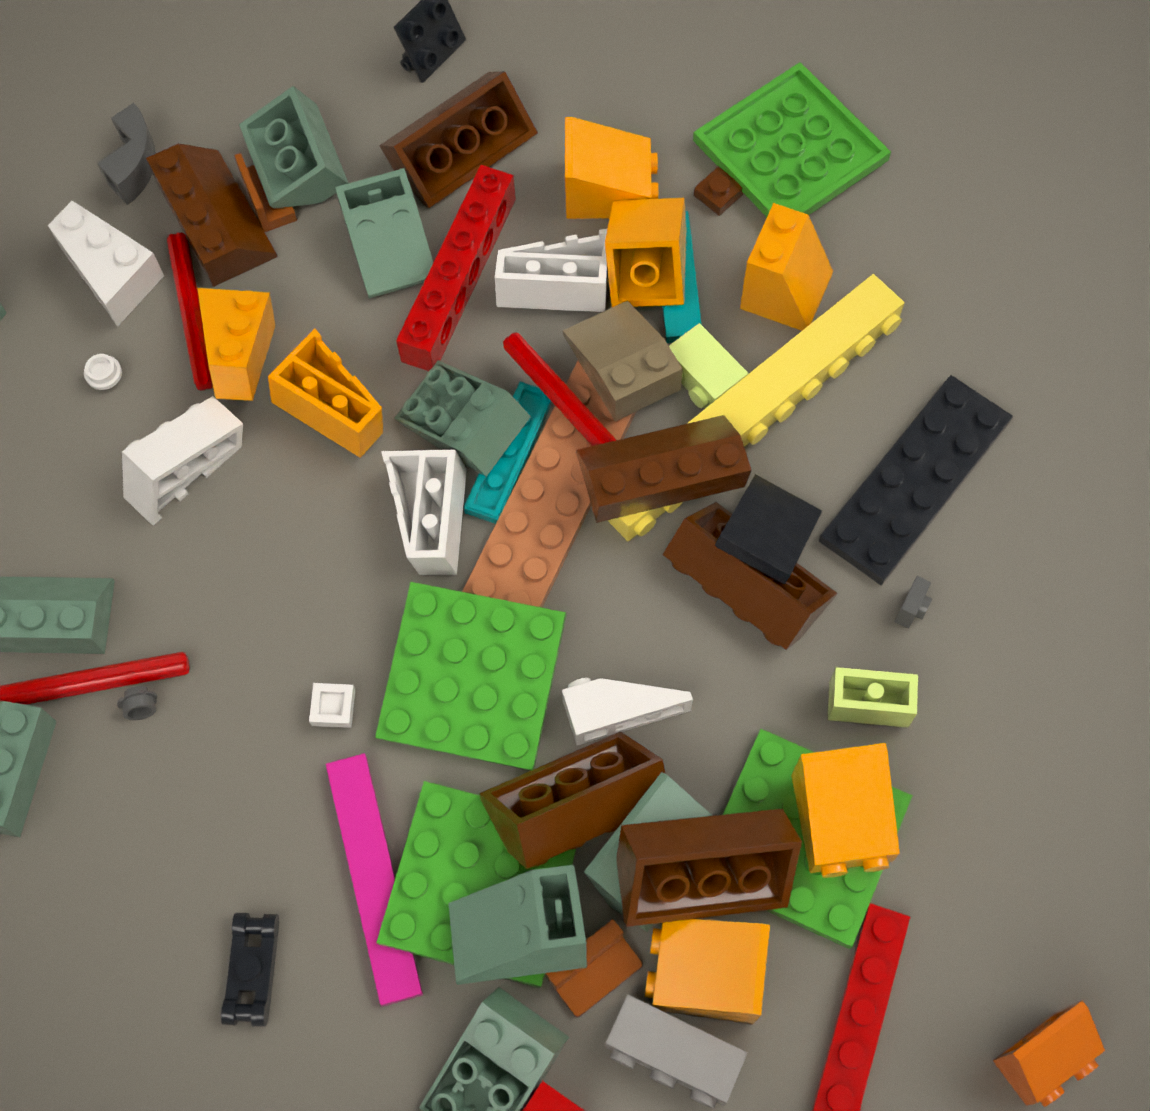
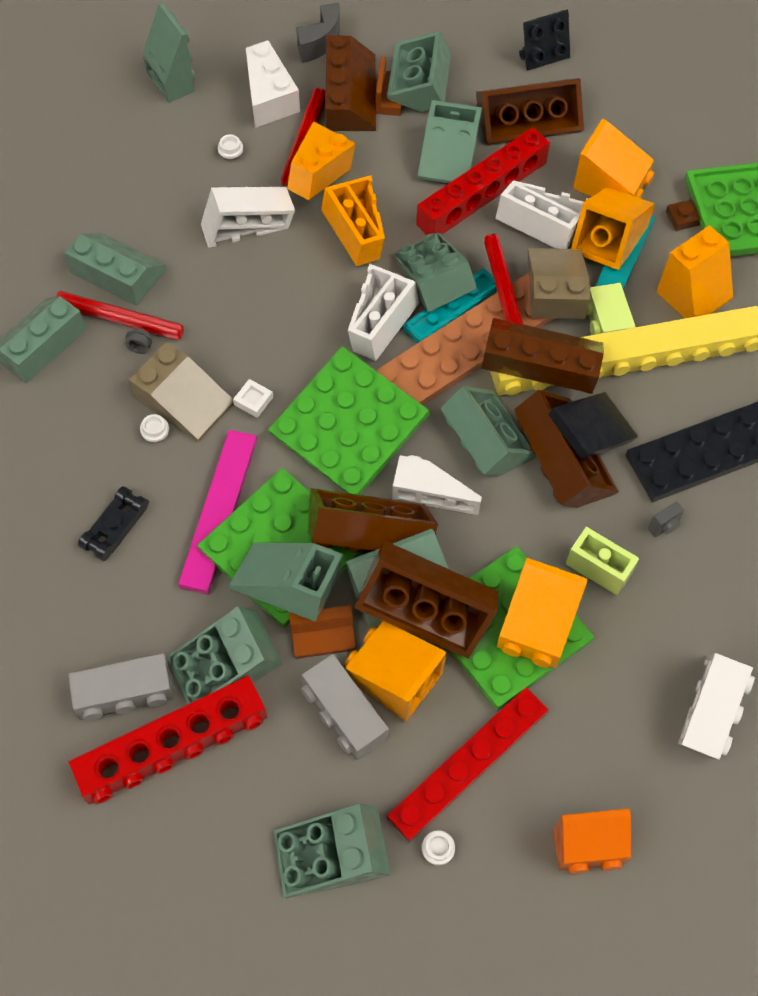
camera: 25 degrees right, 5 degrees down
none -> slope [129,342,234,442]
none -> white plate [140,414,169,442]
none -> sand green slope [440,386,537,476]
none -> white wedge [678,653,755,760]

